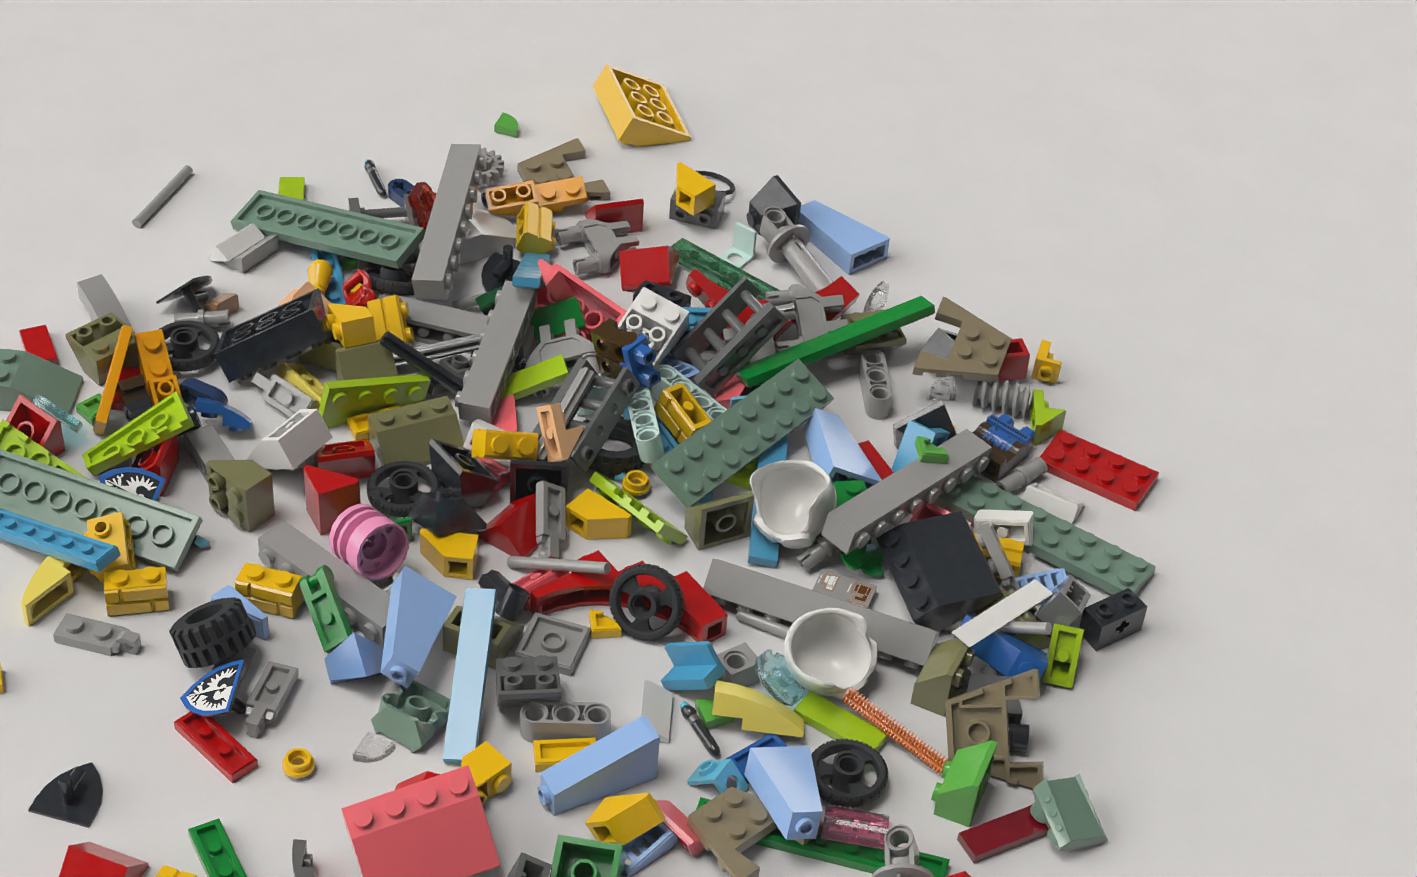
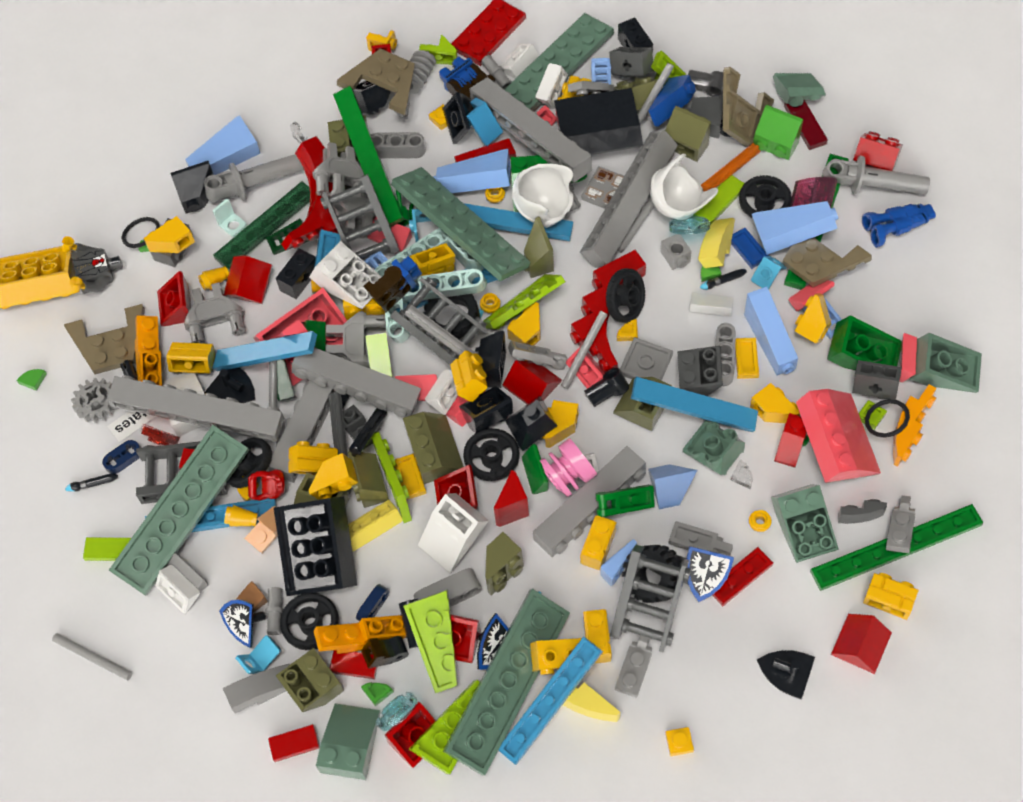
camera: 75 degrees left, 20 degrees up
light orange tile [93,325,133,435] -> none
blue slope [195,397,251,432] -> none
light grey hinge [251,372,319,417] -> none
light blue slope [380,566,457,688] -> none
light nougat slope [536,403,584,462] -> none
dark azure panel [660,641,725,690] -> none
bright green tile [914,436,949,464] -> none
white sticker [952,579,1053,647] -> none
none -> dark grey torso [62,236,123,294]
none -> yellow cone [198,266,229,290]
none -> medium azure bracket [235,635,281,674]
none -> fence [610,545,691,652]
none -> flat silver piece [688,70,723,97]
none -> sand green slope [771,484,839,563]

